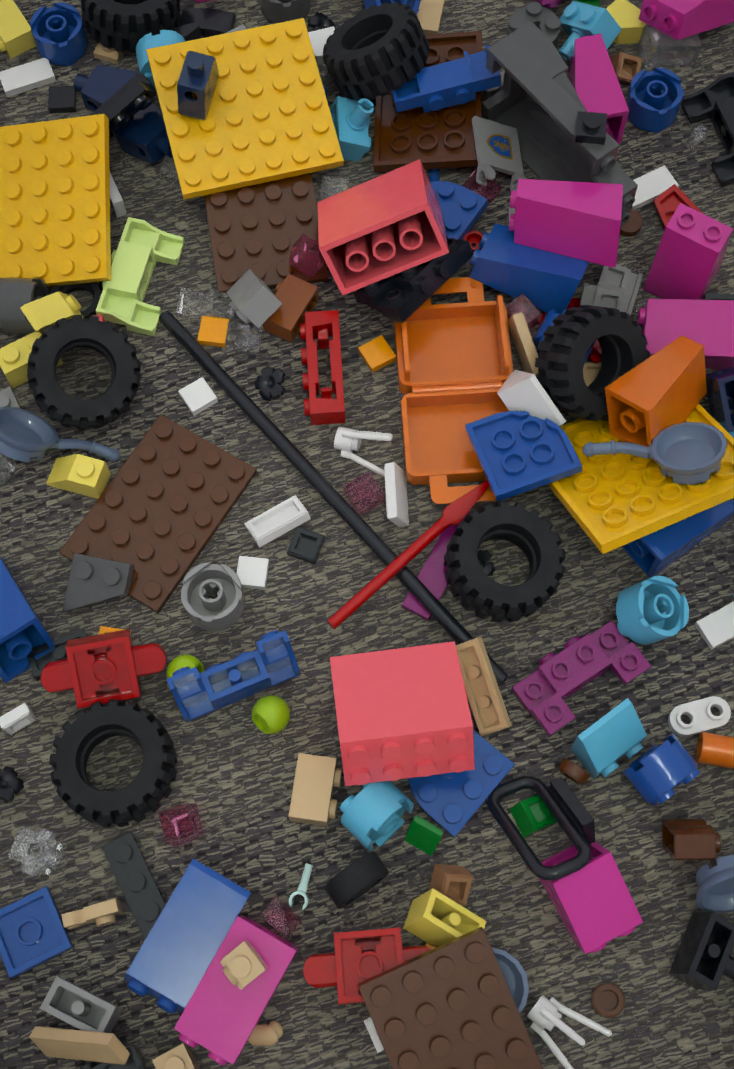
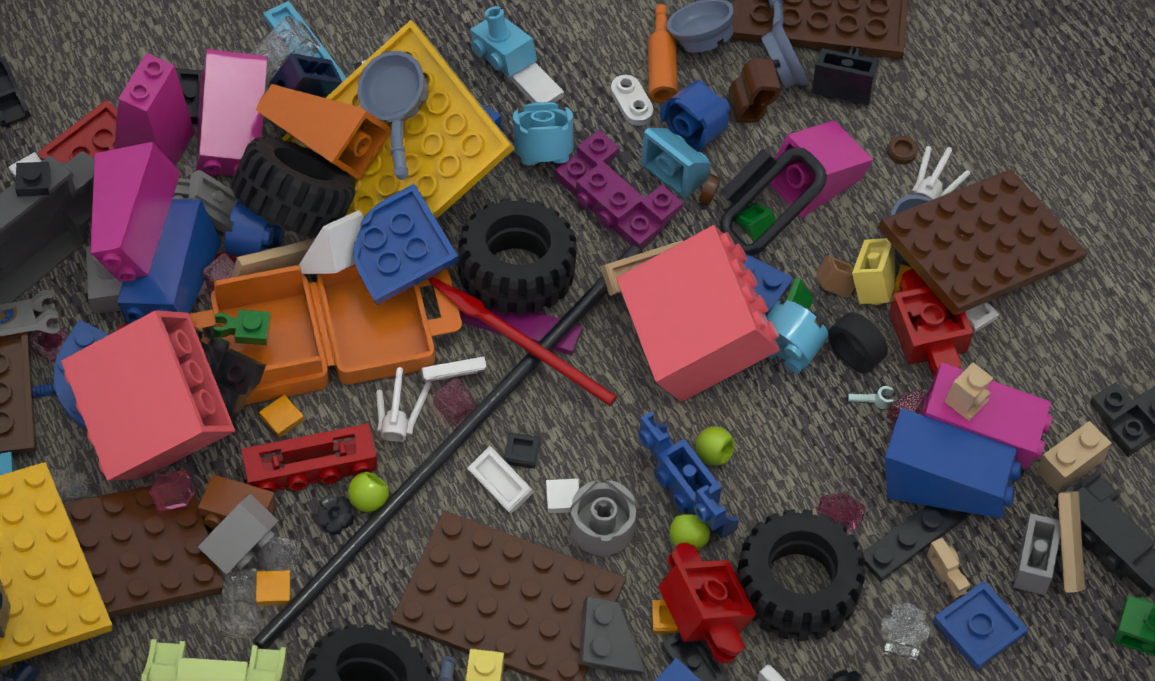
camera: 105 degrees left, 10 degrees down
white tile [178,377,218,416] -> none
tan brick [288,753,342,827] -> none
none -> green plate [213,310,271,345]
none -> lime piece [348,472,389,513]

